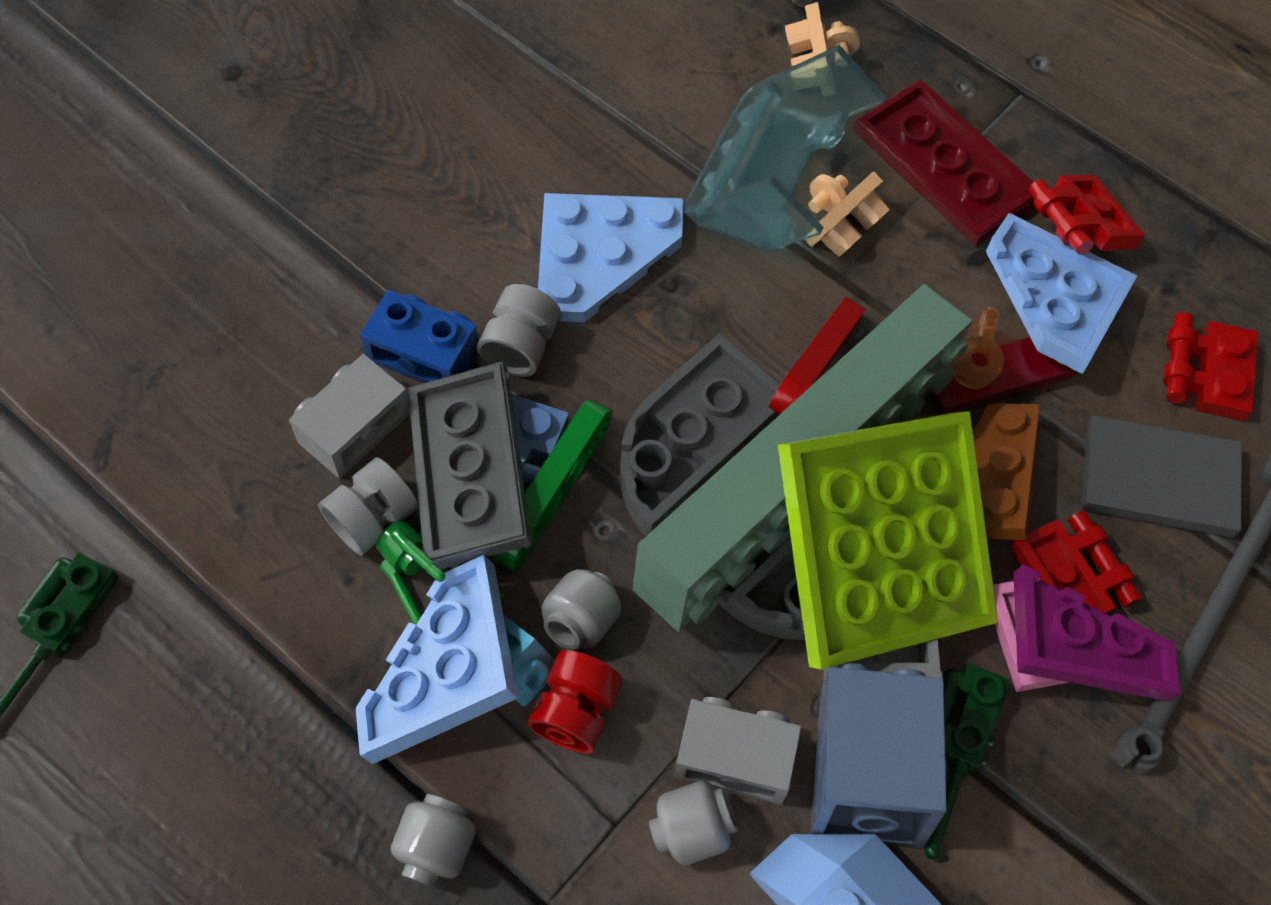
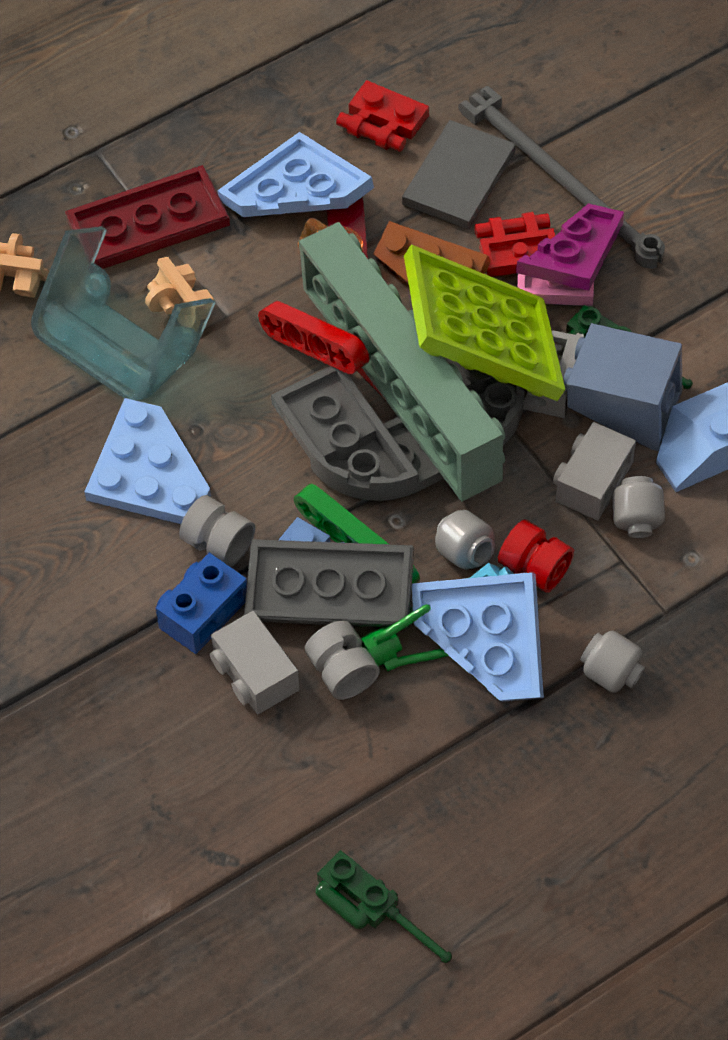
camera: 70 degrees left, 5 degrees down
red plate [1029,175,1145,255] -> none

